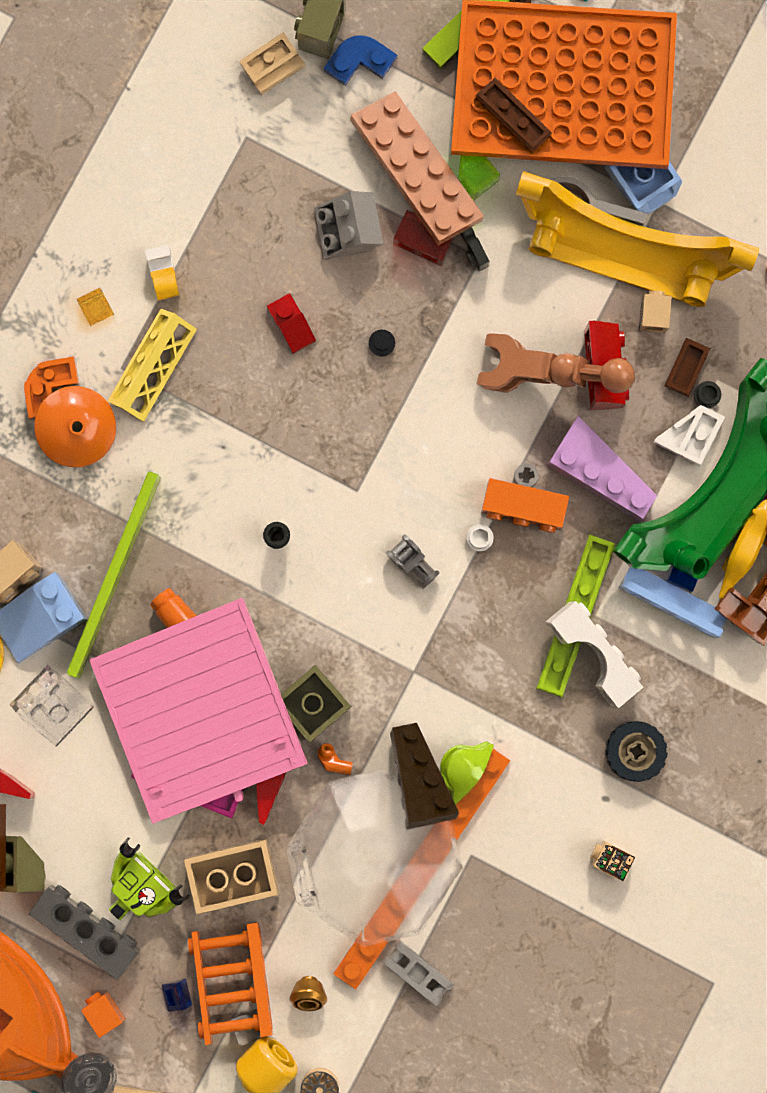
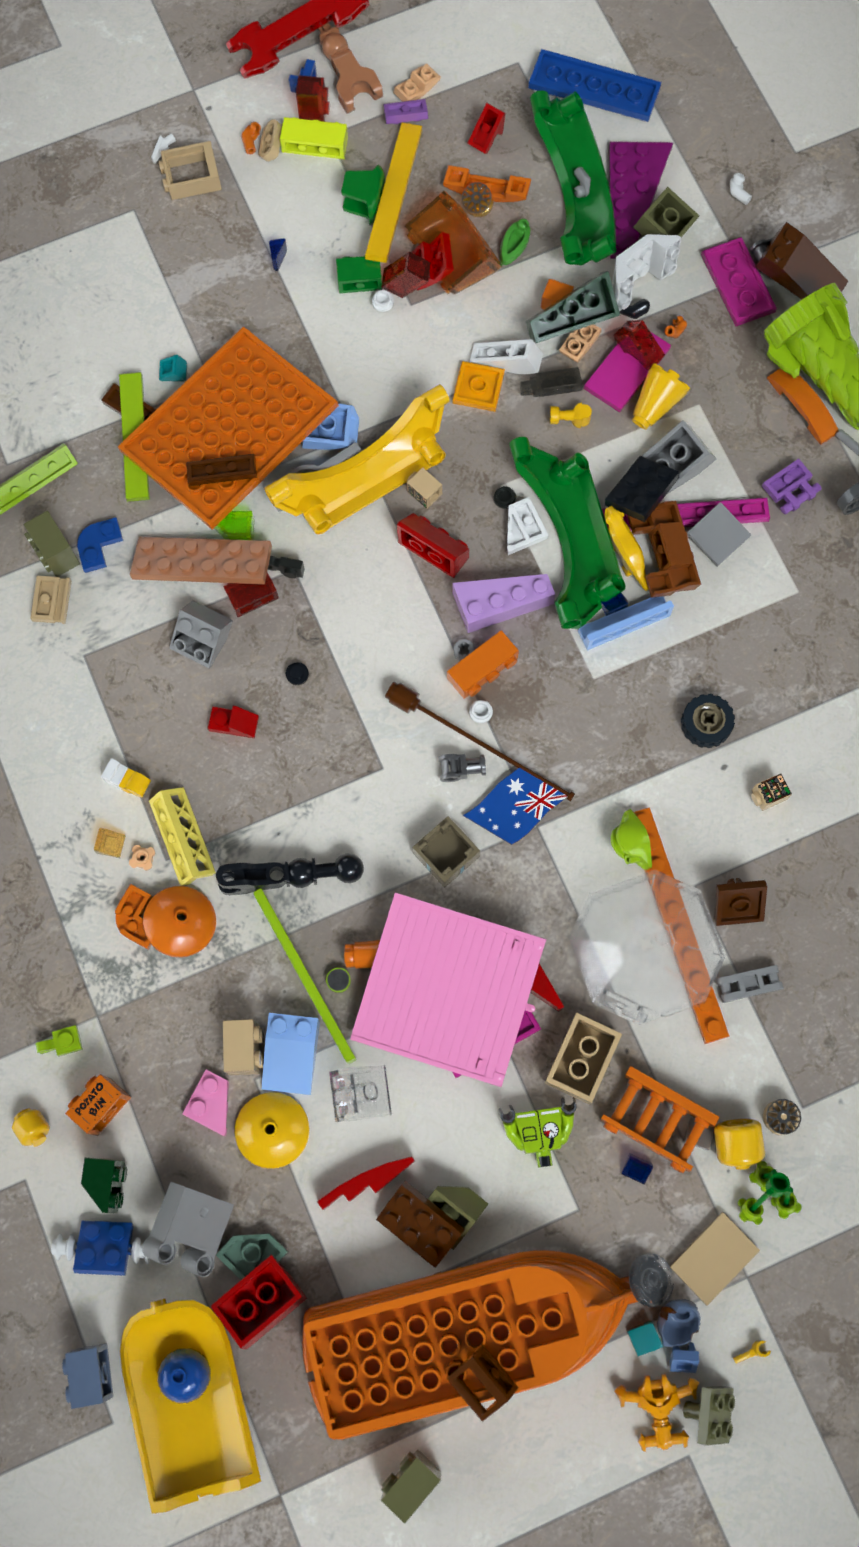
camera: 50 degrees left, 10 degrees down
dark grey brick [29,885,140,980] -> none
orange brick [81,991,126,1038] -> none
pearl dark grey cone [263,522,290,549] -> none
olive brick [281,665,352,743] -> none
pearl gold cone [289,976,327,1011] -> none
orange arm [317,743,353,775] -> none
dark brown wing [390,723,459,830] -> none
nougat piece [476,333,635,393] -> none
lime tile [536,534,615,697] -> none
white arch [545,601,643,708] -> none
reddish brown tile [664,338,711,397] -> none
none -> light nougat plate [129,845,155,871]
none -> black piece [216,853,364,896]
none -> tile [326,968,351,993]
none -> flag [385,682,575,845]
none -> dark tan container [412,816,480,888]
none -> reddish brown tile [714,878,767,926]

